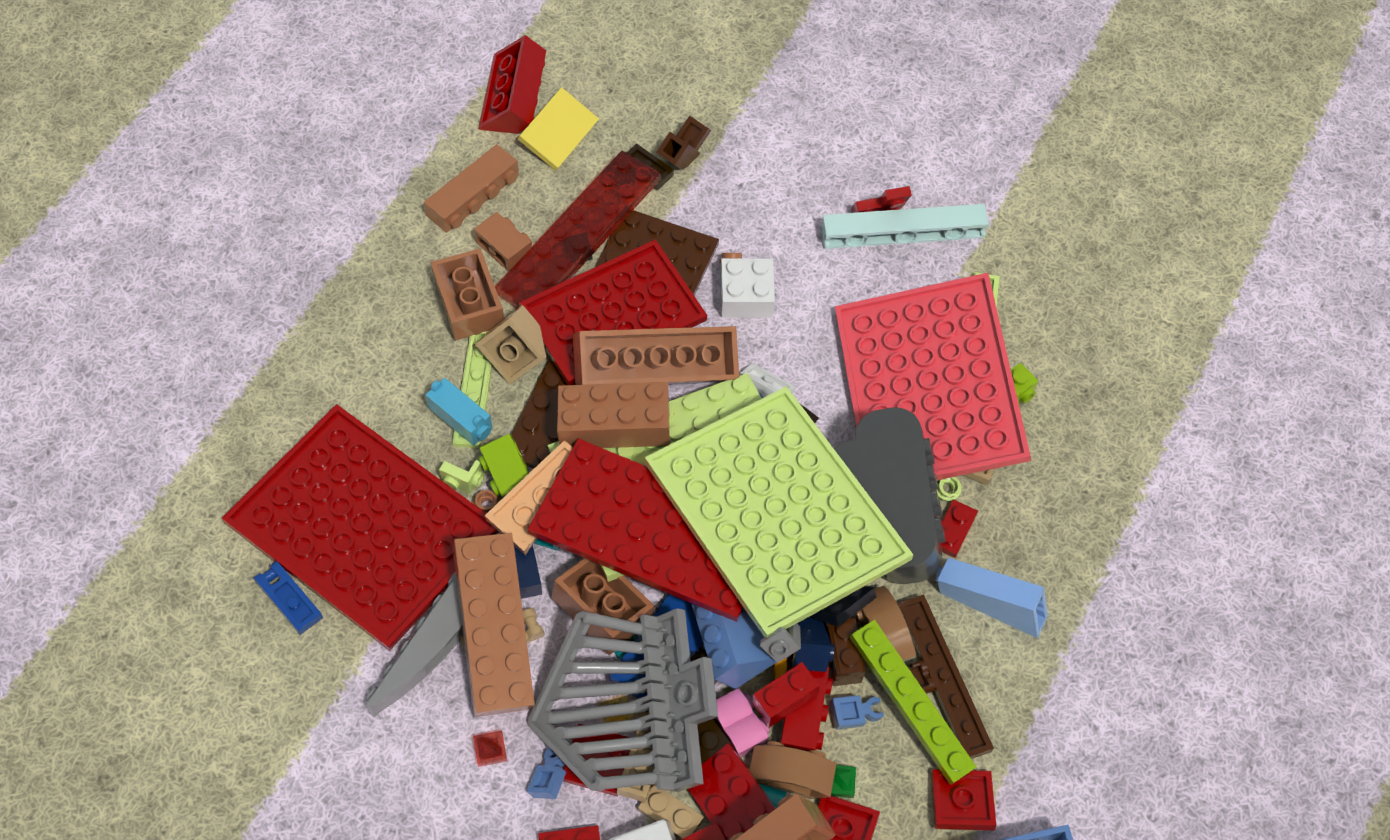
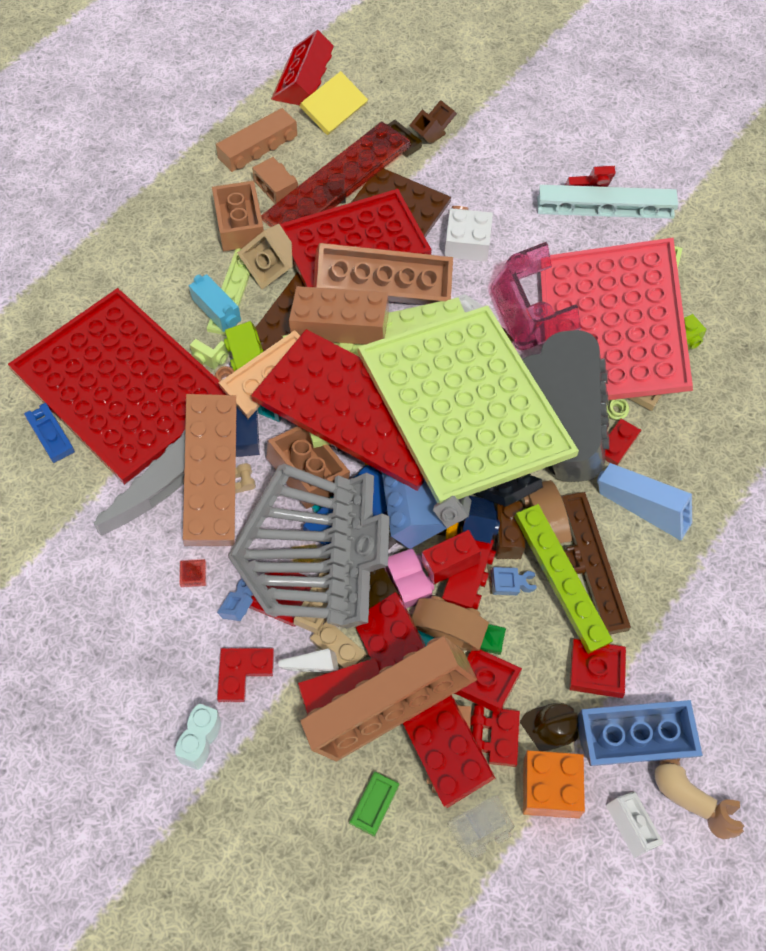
camera: 10 degrees right, 0 degrees up
none -> clear pink windscreen [490,241,581,350]

